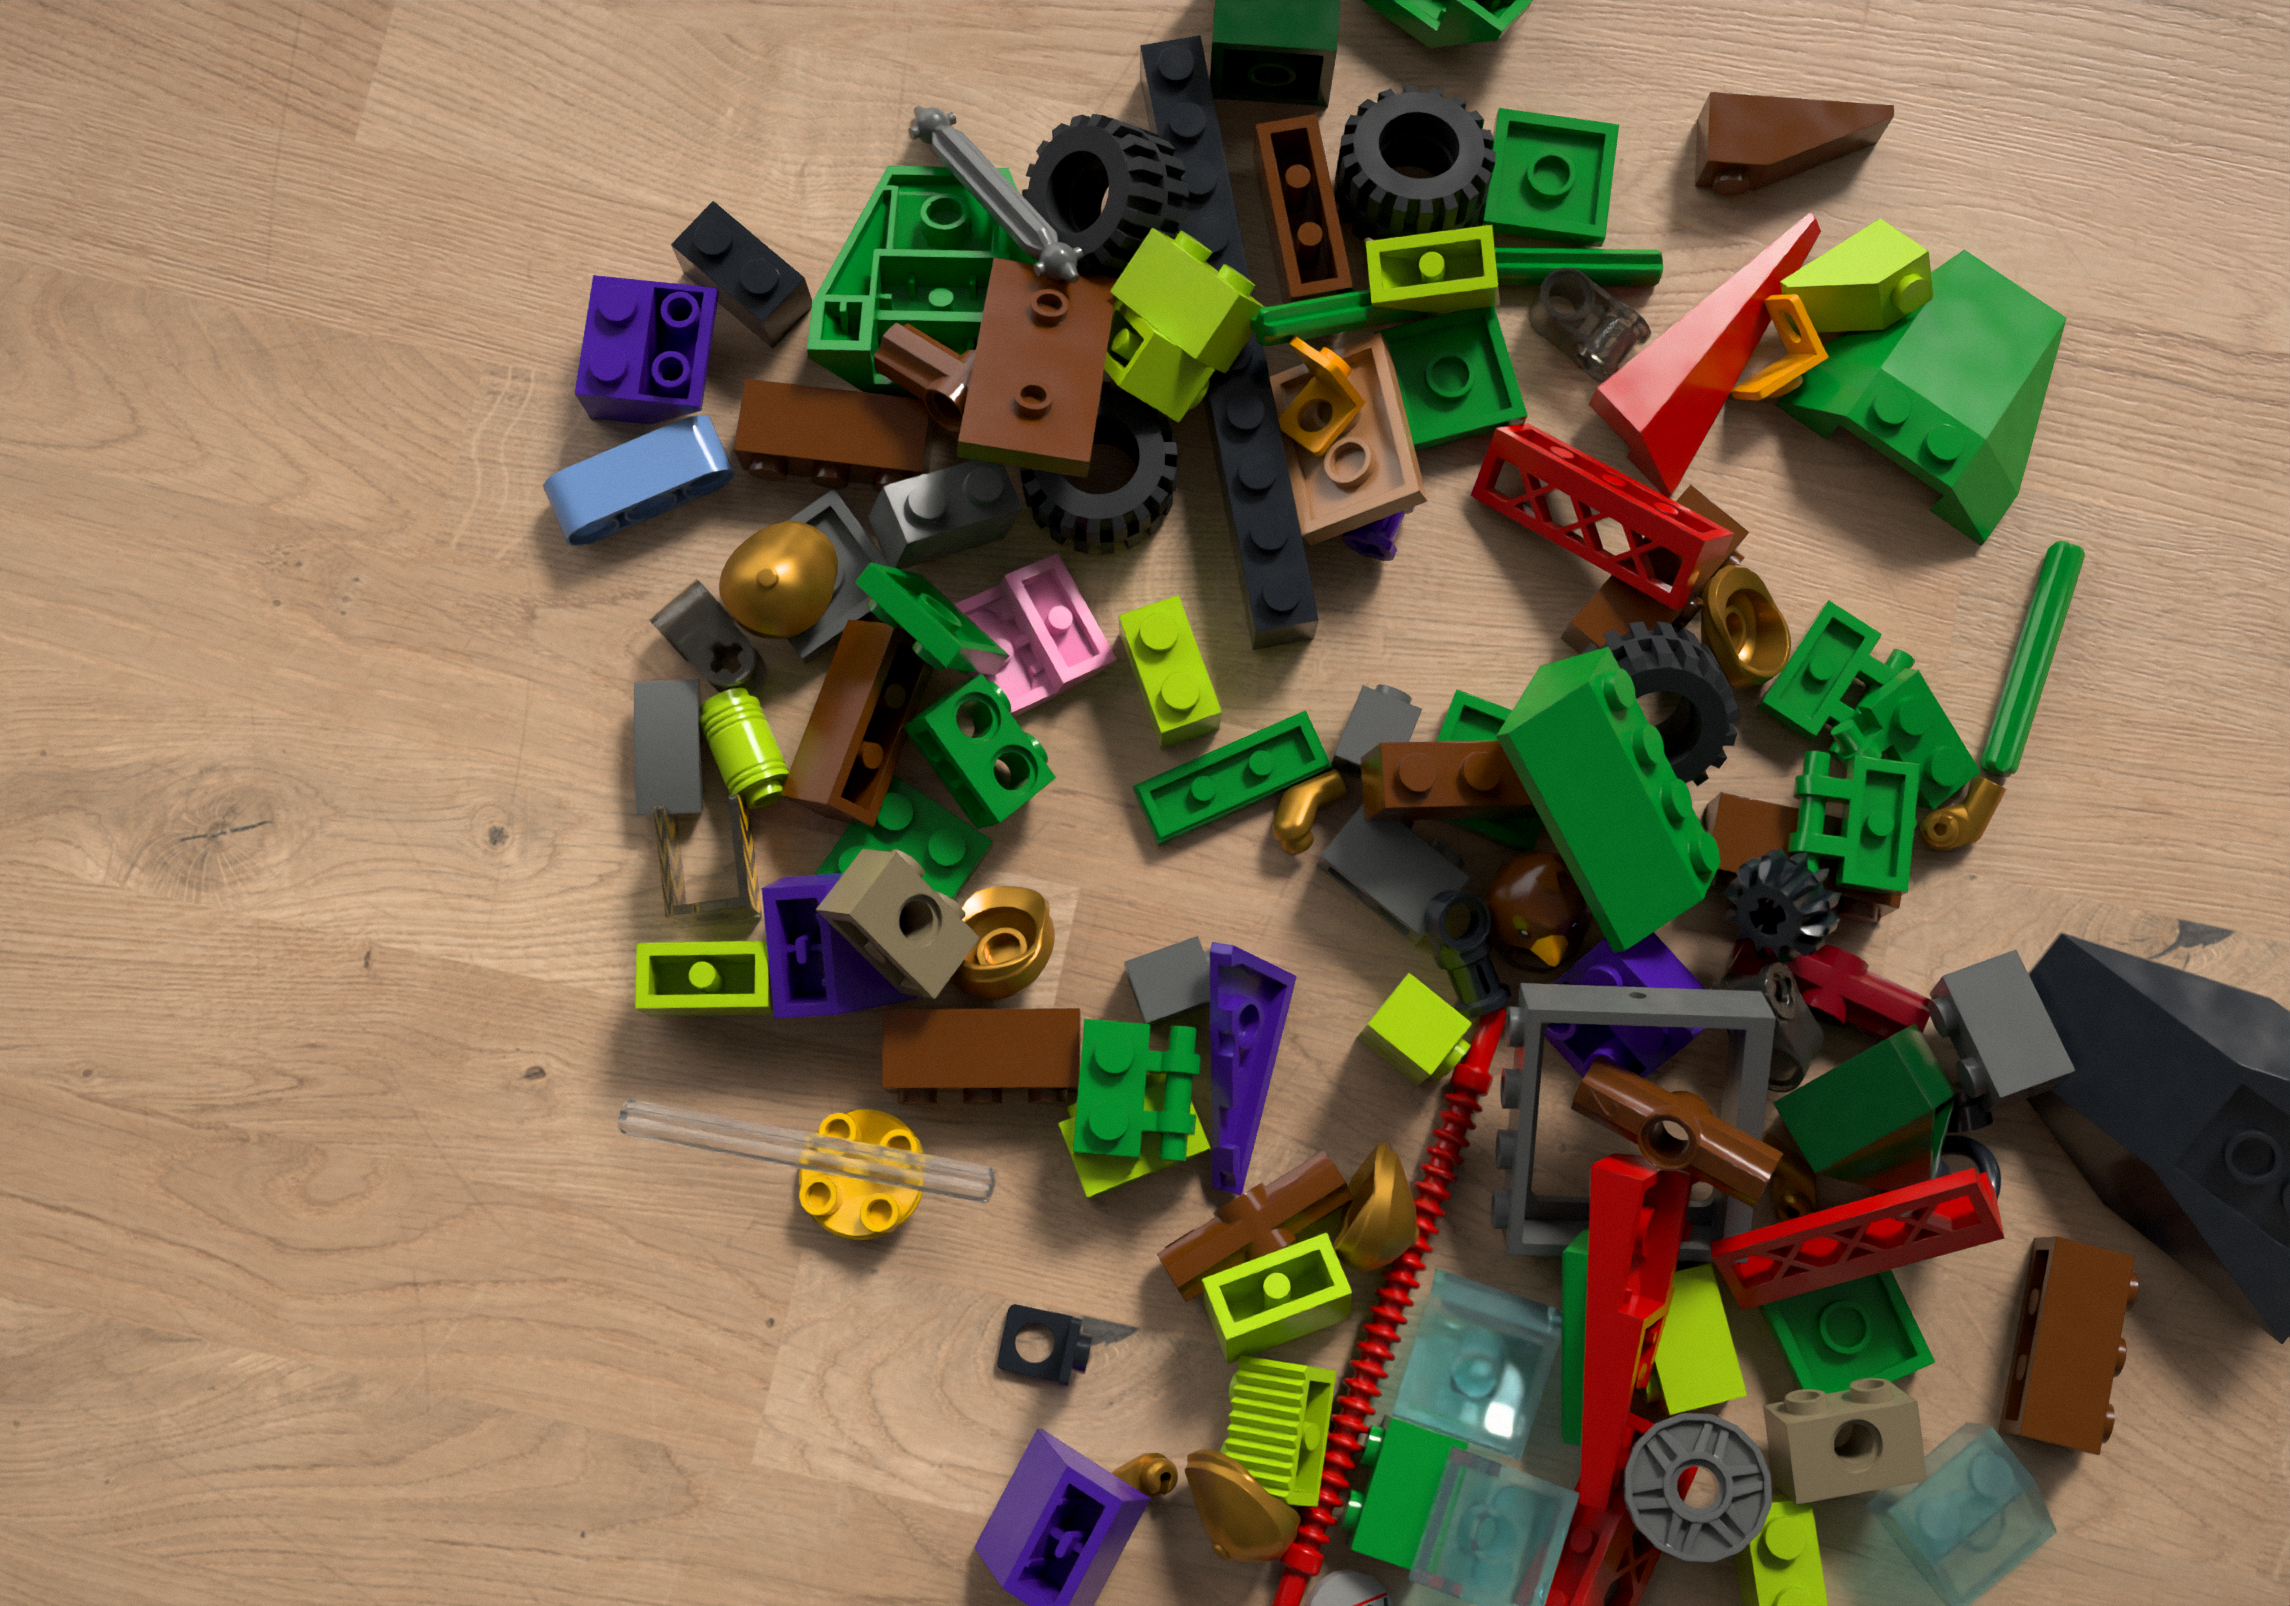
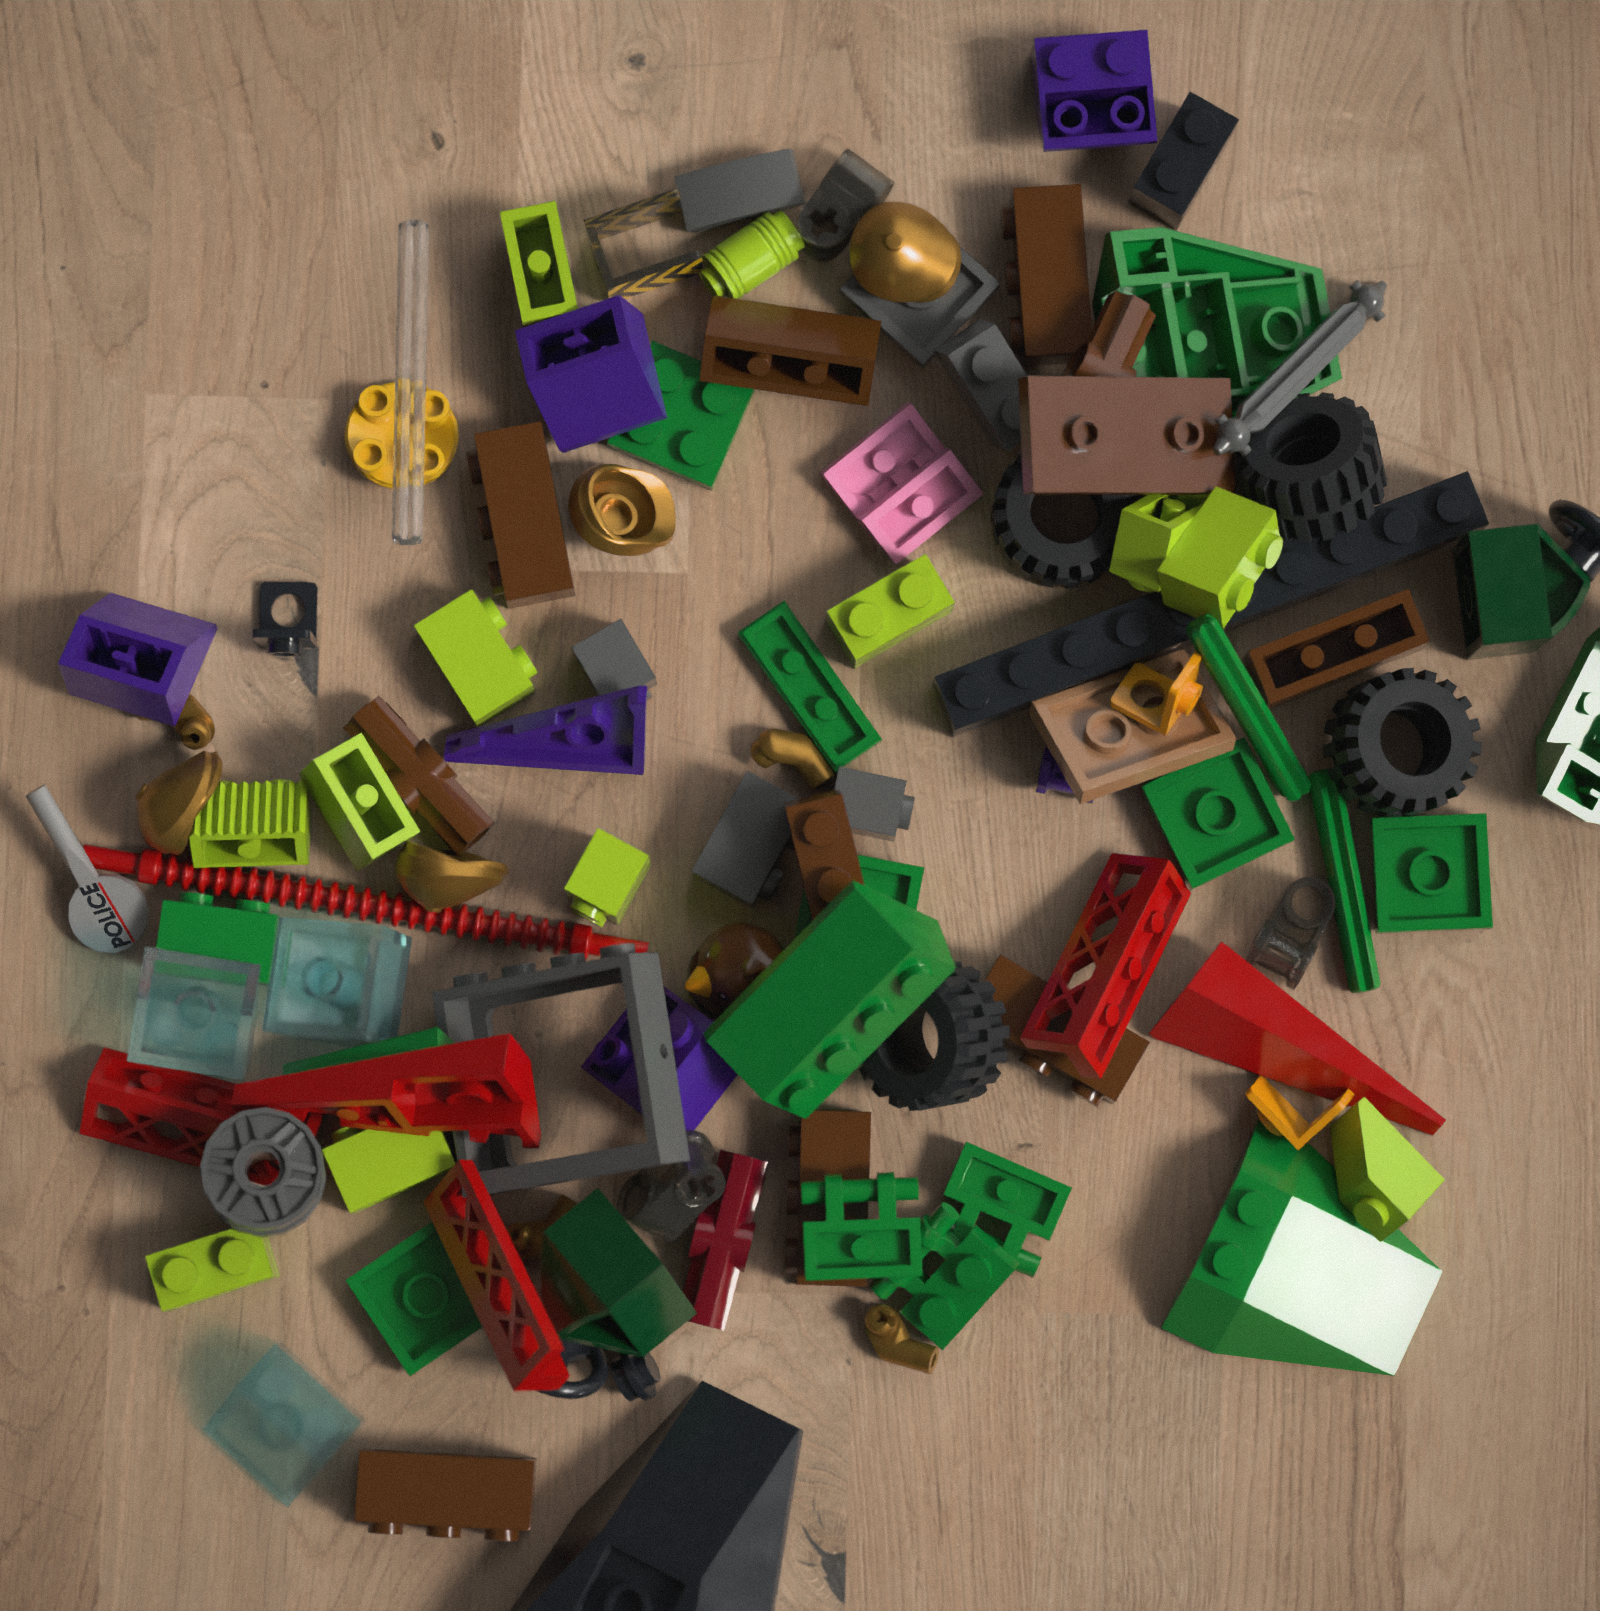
camera: 75 degrees right, 5 degrees up
medium blue beam [543,415,735,546] -> none
dark tan brick [816,849,980,999] -> none
green plate [855,563,1010,675] -> none
green brick [902,673,1056,829] -> none
green plate [1073,1019,1201,1162] -> none
lime slope [1365,225,1500,313] -> none
black connector [1424,890,1512,1019] -> none
reddish brown piece [1571,1054,1783,1208] -> none
reddish brown slope [1695,92,1894,195] -> none
pearl gold hat [1700,565,1792,690] -> none
black gear [1723,848,1841,965] -> none
dark tan brick [1763,1378,1927,1504] -> none
dark grey brick [1928,950,2075,1113] -> none
green axle [1980,541,2085,777] -> none

